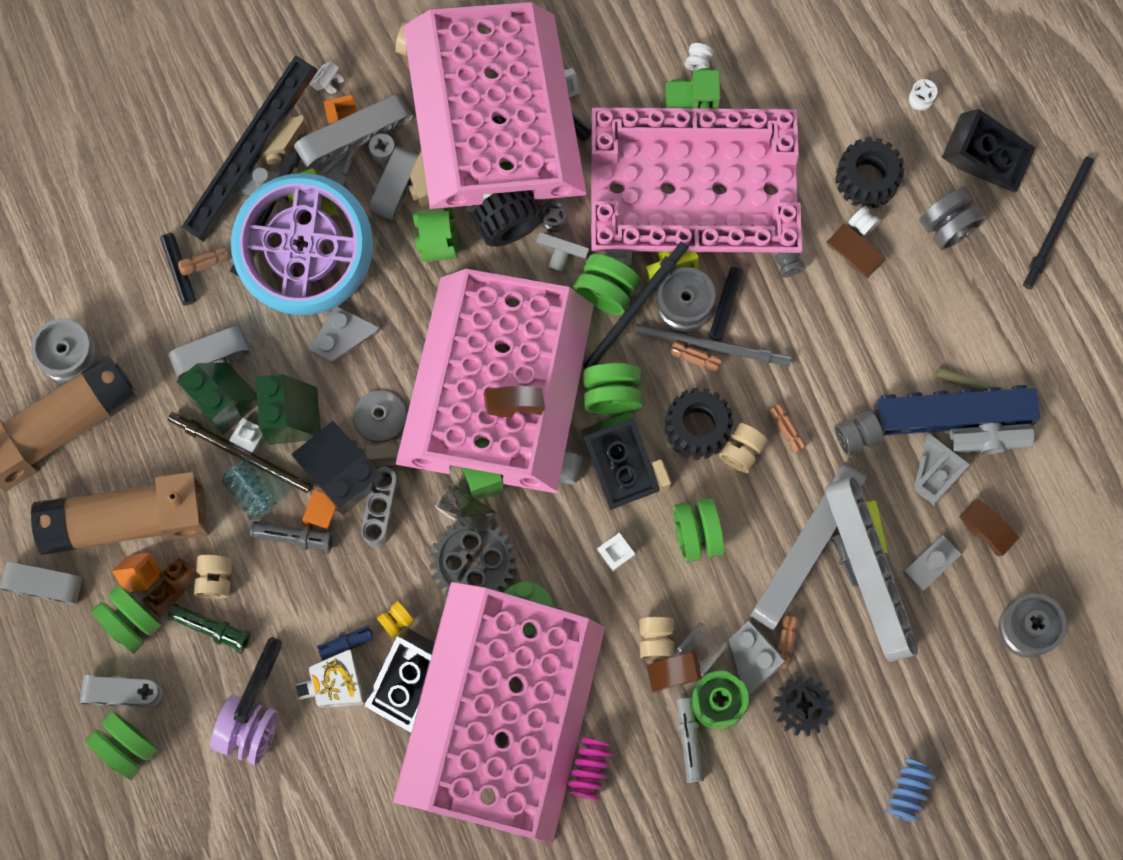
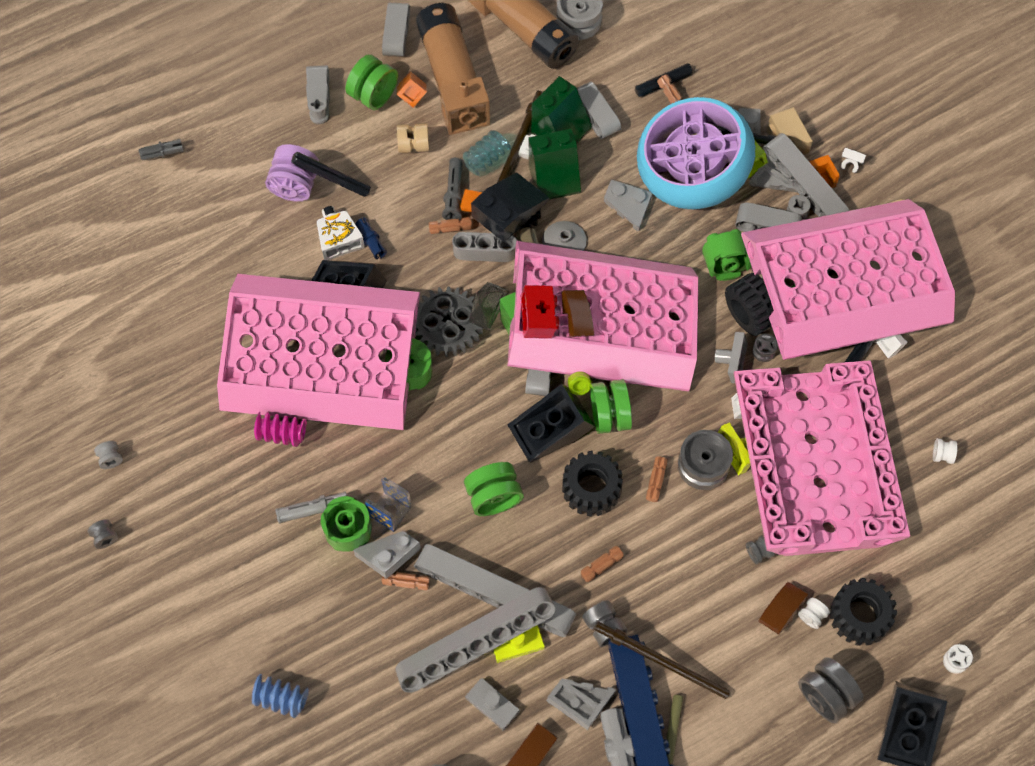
camera: 85 degrees right, 10 degrees down
bright green wheel [85,710,159,780] -> none
reddish brown slope [142,558,196,617] -> none
dark green pin [168,604,251,654] -> none
black tile [181,55,318,242] -> none
yellow wheel [376,601,415,639] -> none
bright green wheel [573,254,641,316] -> none
black bar [583,241,689,369] -> none
white tile [597,533,635,571] -> none
dark grey bar [636,324,792,367] -> none
tan wheel [639,617,675,660] -> none
reddish brown slope [647,652,702,692] -> none
tan tile [651,460,671,493] -> none
bright green brick [665,68,720,109] -> none
black axle [709,267,743,341] -> none
tan wheel [719,423,768,473] -> none
black gear [773,676,834,737] -> none
none -> nougat axle [429,217,472,234]
none -> red brick [520,285,559,339]
none -> lime tile [568,371,592,395]
none -> dark brown bar [593,621,730,699]

